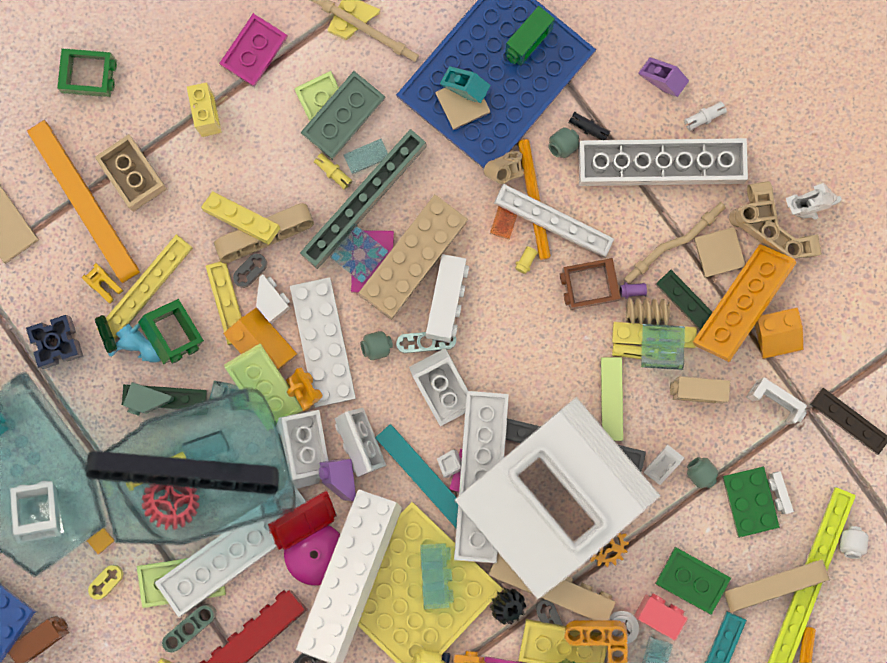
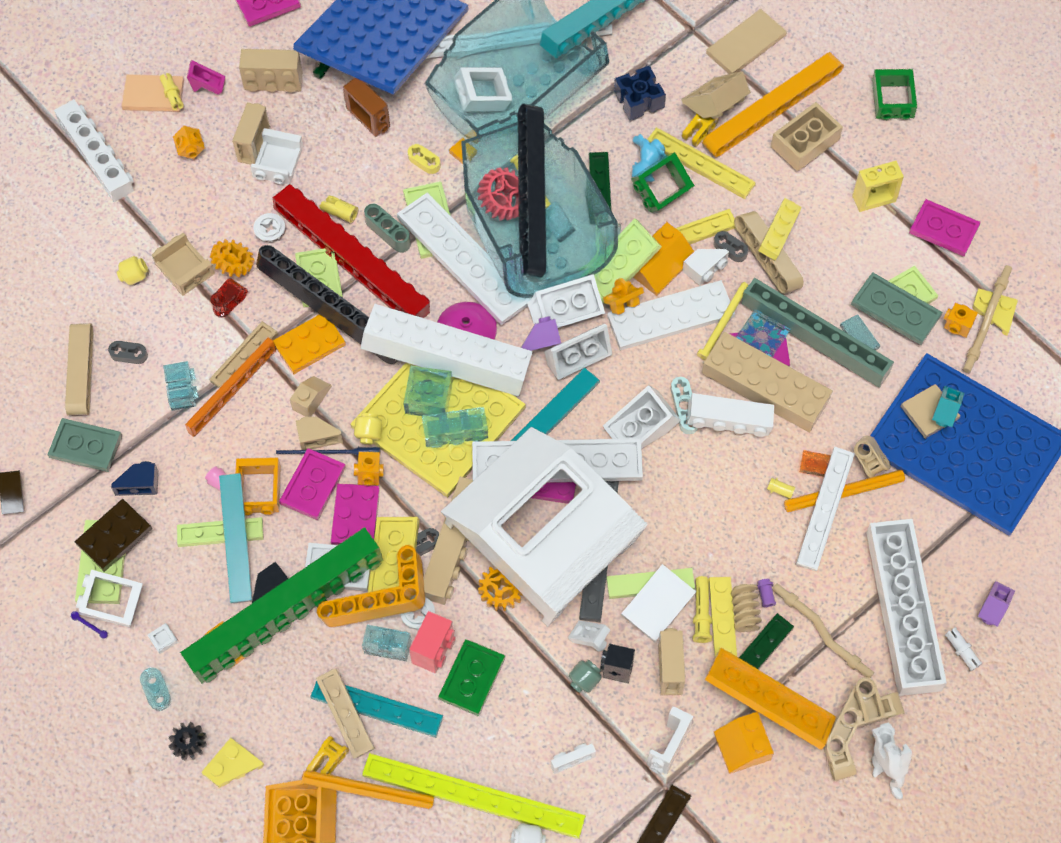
camera: 80 degrees right, 20 degrees down
dark green axle [95,315,117,353] -> none
sand green slope [123,382,174,416] -> none
red piece [268,490,337,550] -> none
light yellow pin [314,153,353,190] -> none
sand green head [360,331,393,360] -> none
white tile [437,449,461,478] -> none
black gear [489,588,527,625] -> none
green window [505,6,555,66] -> none
sand green head [548,127,579,158] -> none
dark orange window [560,258,621,310] -> none
black pin [568,111,611,140] -> none
clear light blue slope [641,324,685,370] -> none
tan tile [694,227,745,278] -> none
green plate [722,466,780,538] -> none
tan beam [724,559,830,612] -> none
none -> clear light blue brick [404,366,453,419]
none -> black brick [600,644,635,684]
none -> white tile [621,564,696,642]
none -> tan slope [681,71,751,119]
none -> light yellow bar [697,282,748,360]
none -> light orange brick [943,302,978,338]

